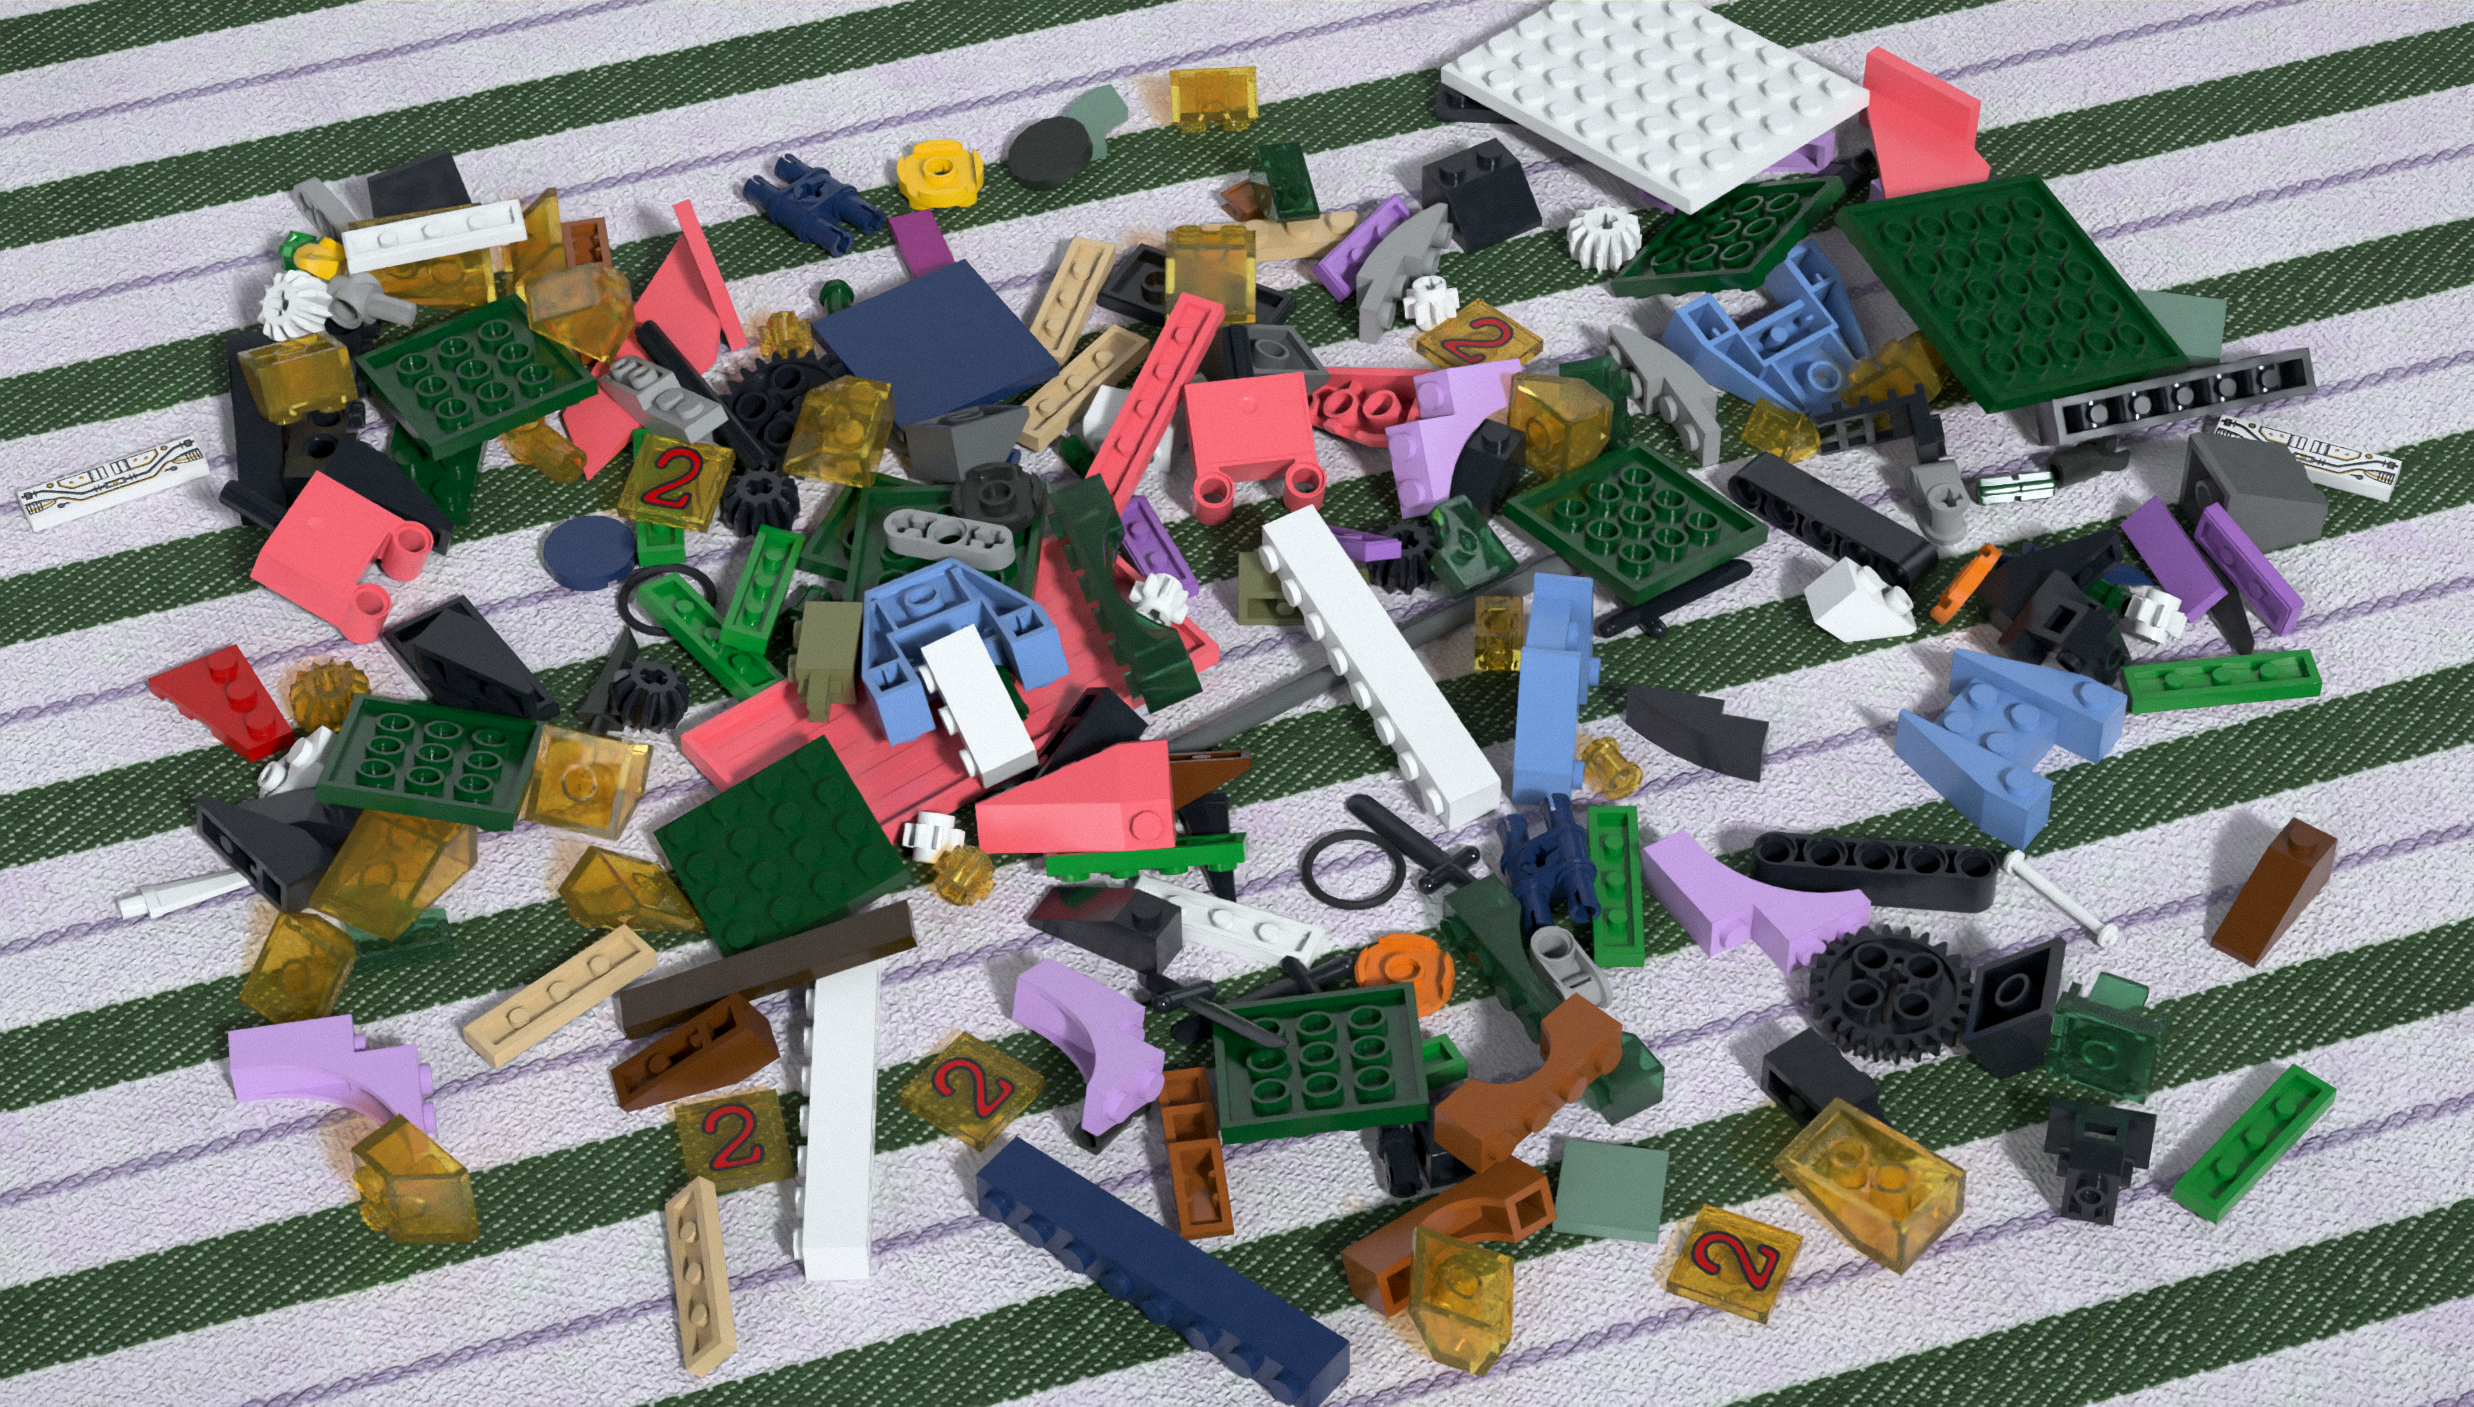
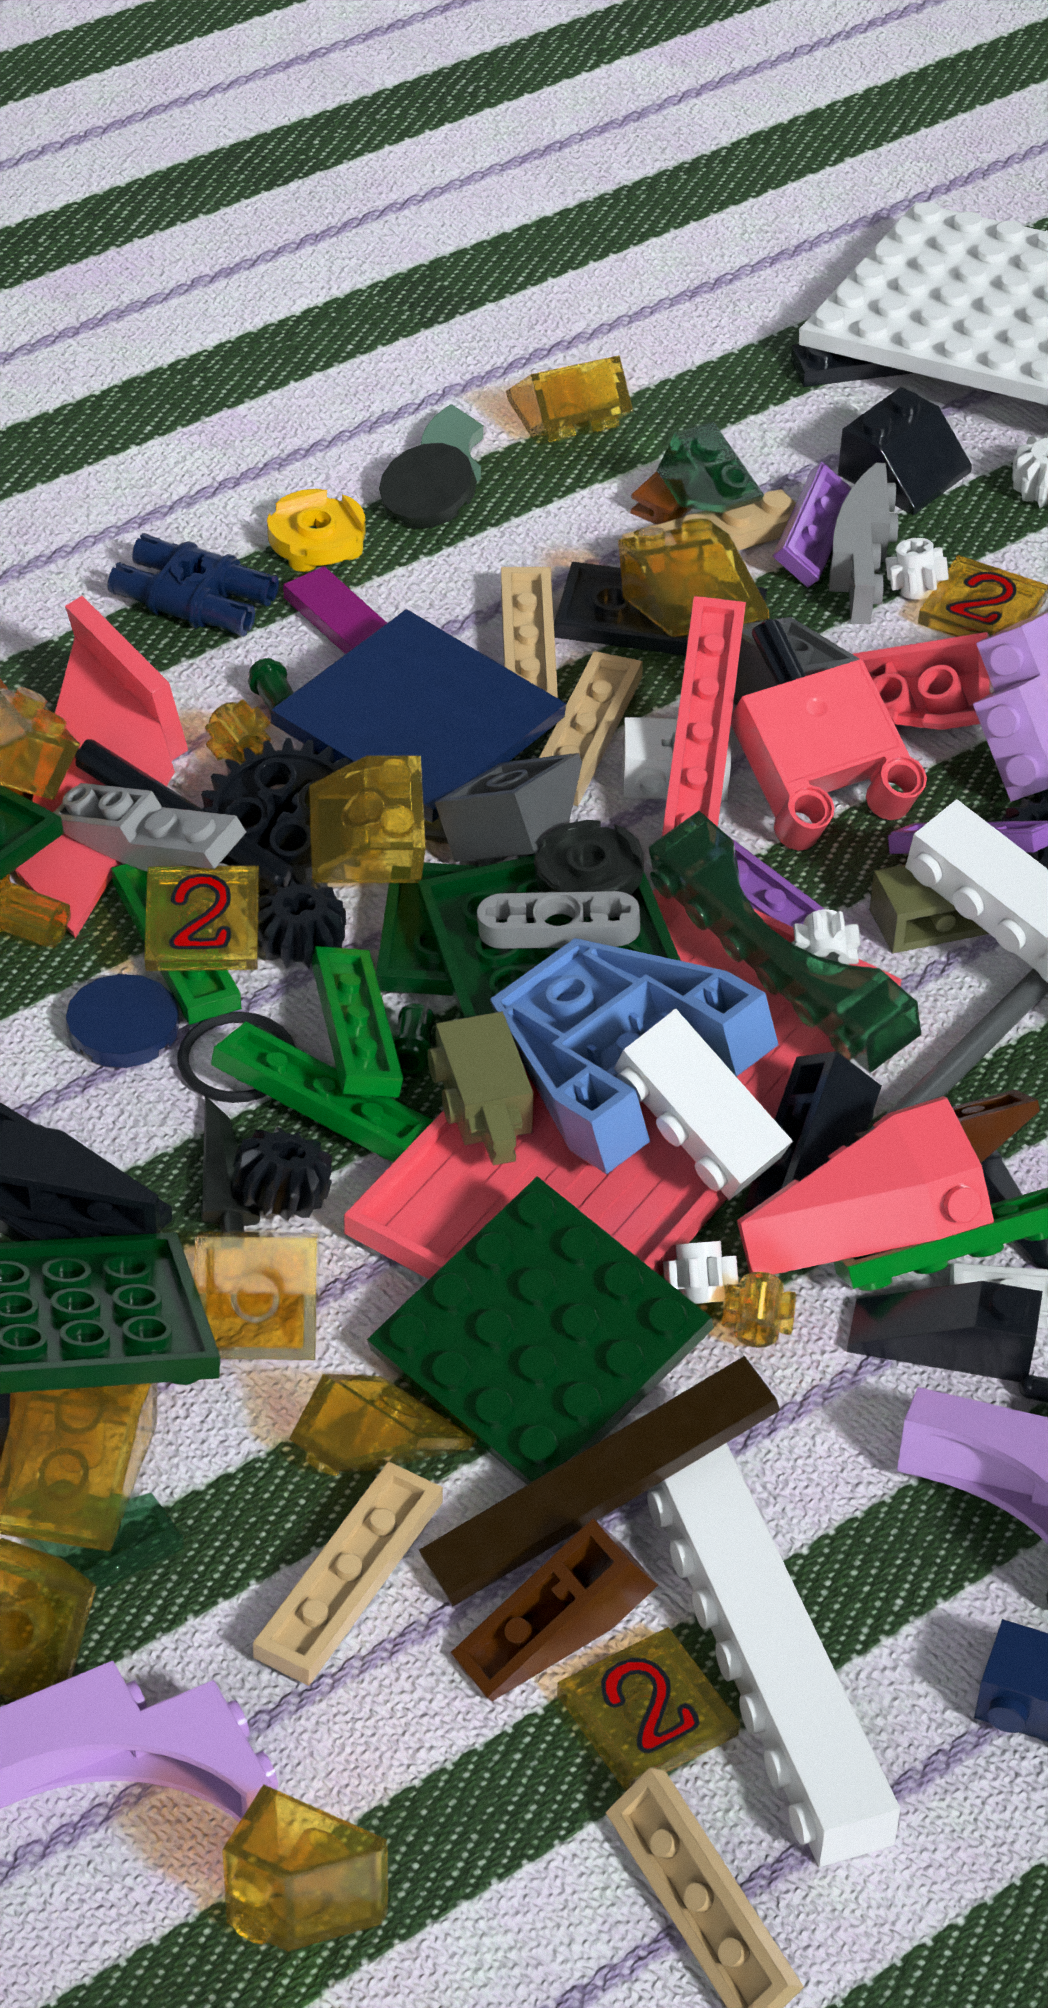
camera: 20 degrees left, 0 degrees up
clear yellow tile [900,1031,1045,1152] -> none
dark green piece [1058,434,1096,480] -> none

